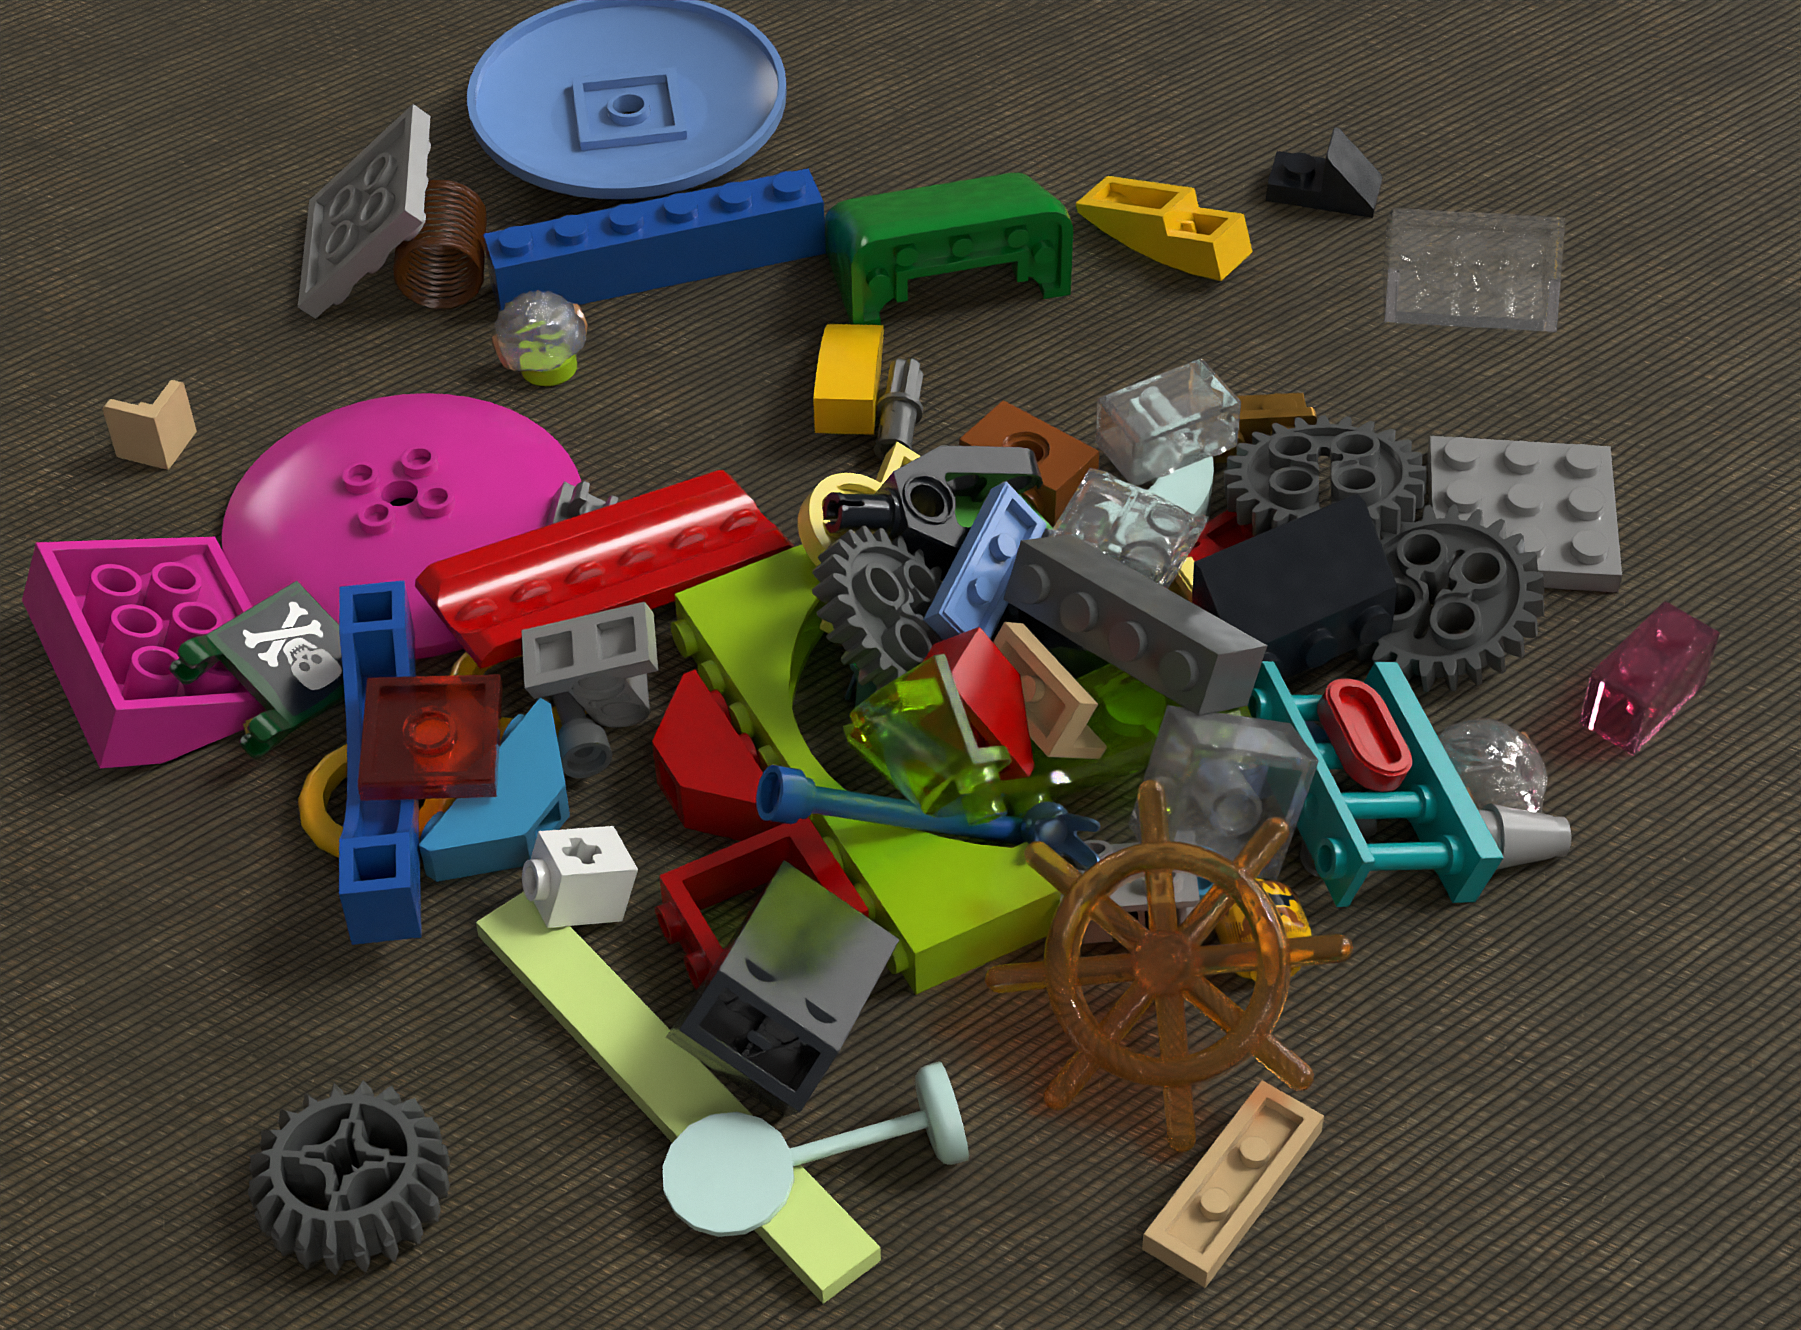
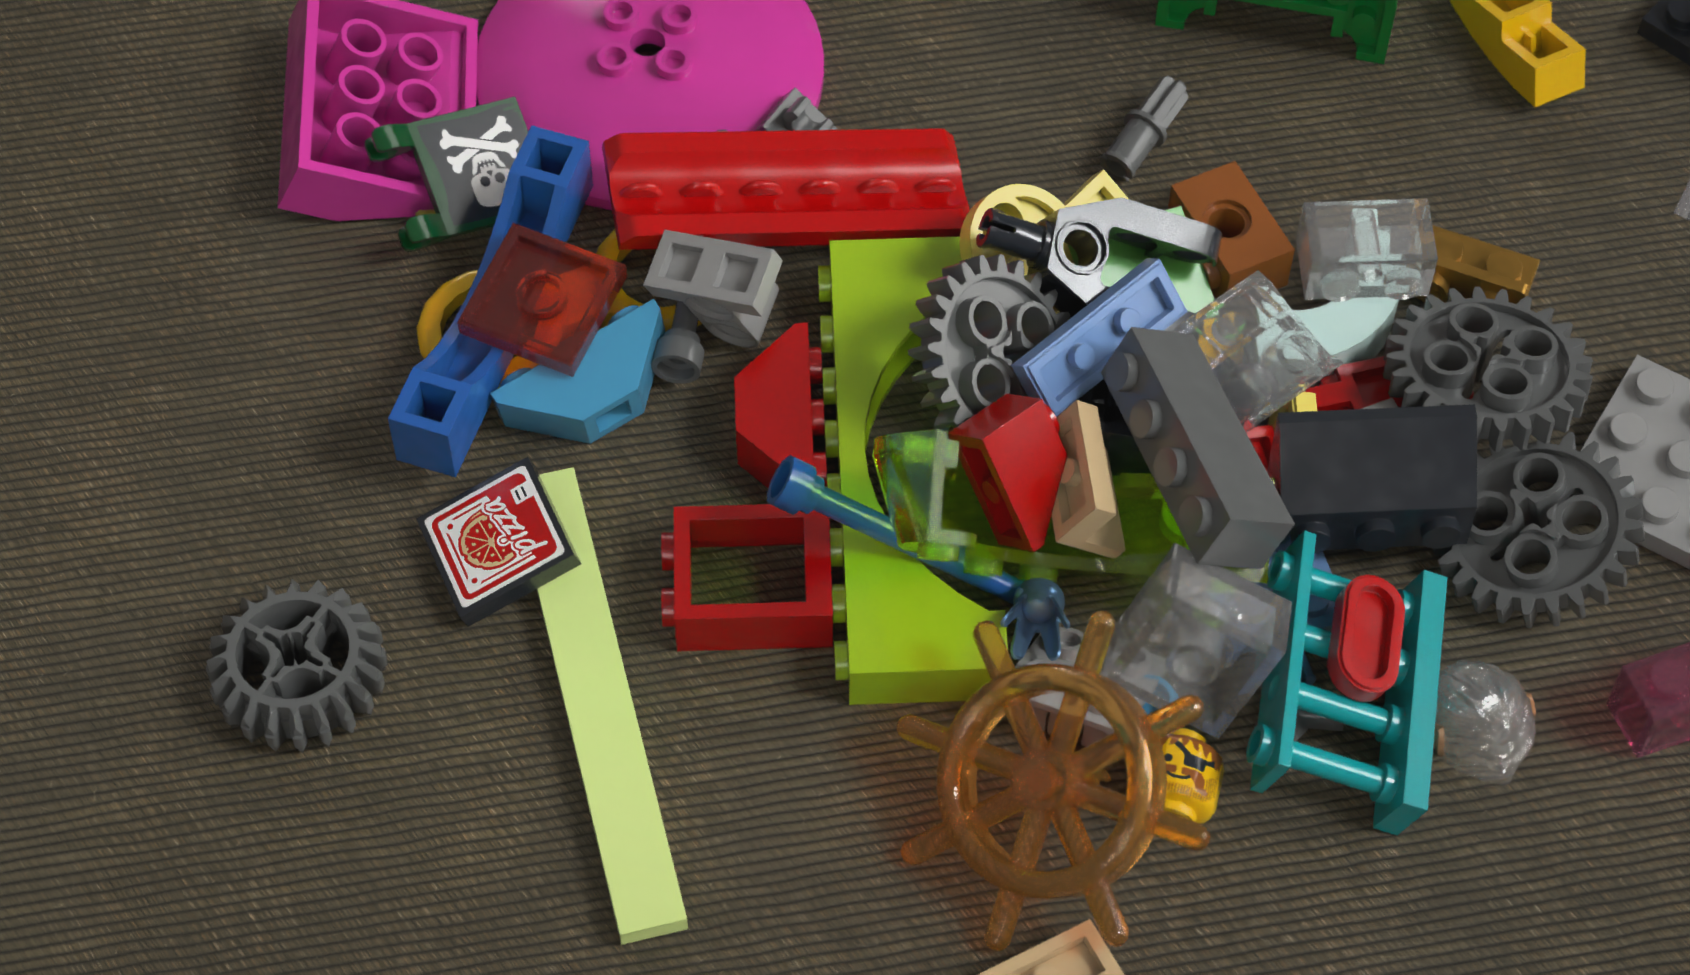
camera: 25 degrees right, 10 degrees up
white brick [522,826,638,928] -> none
light aqua piece [662,1061,969,1237] -> none
slope [666,860,900,1117] -> none
yellow slope [813,324,884,435] -> none
light grey cone [1478,803,1571,870] -> none
none -> tile [416,457,581,627]

